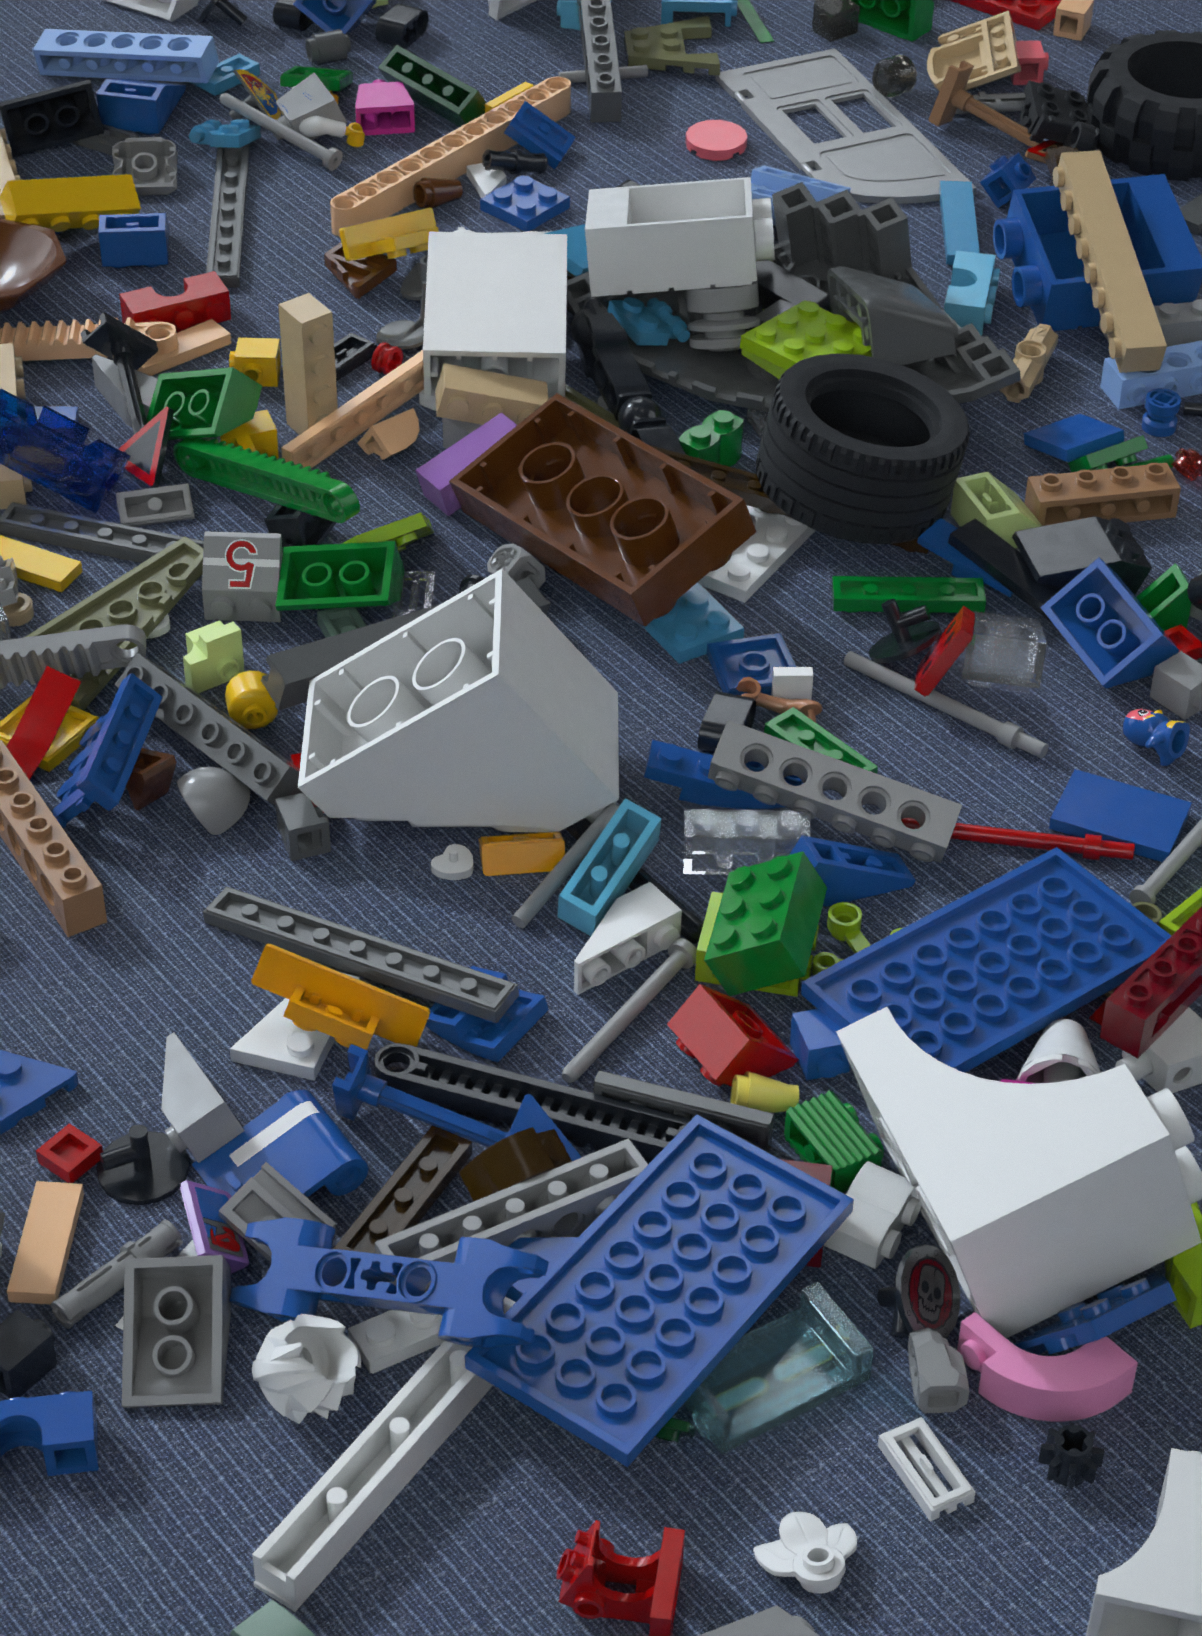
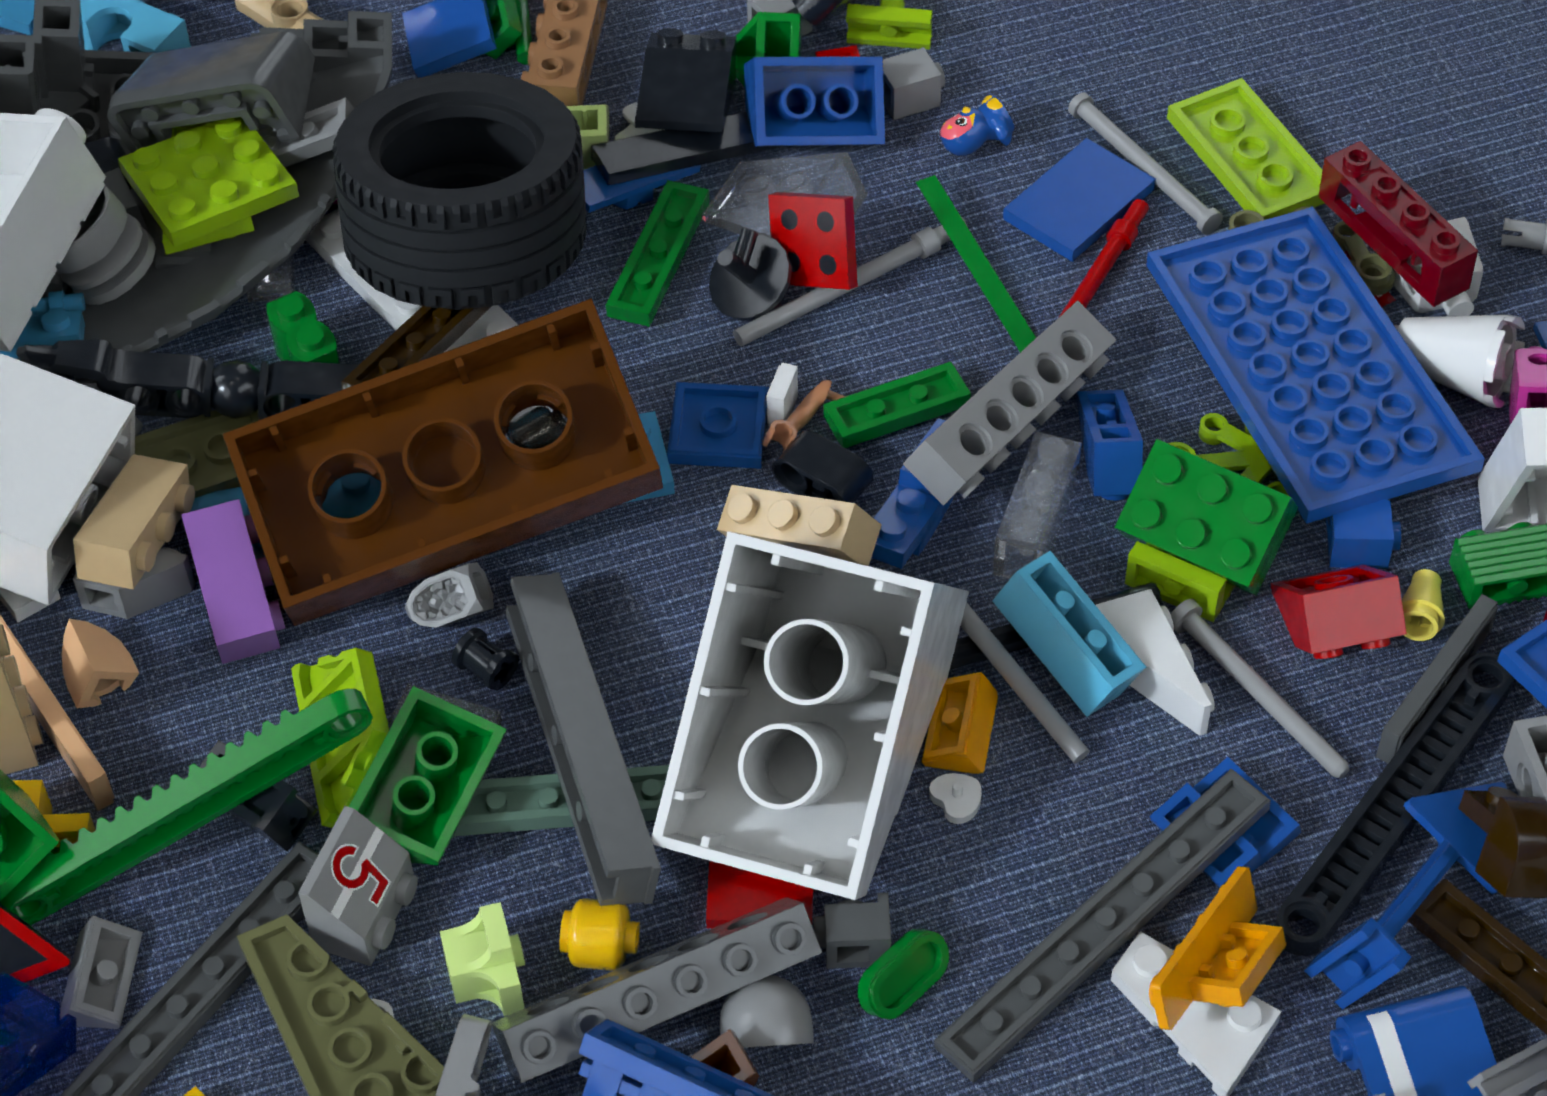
camera: 70 degrees left, 10 degrees up
none -> tan brick [717,485,882,566]
none -> green tile [858,929,949,1019]
none -> green sticker [915,175,1036,353]

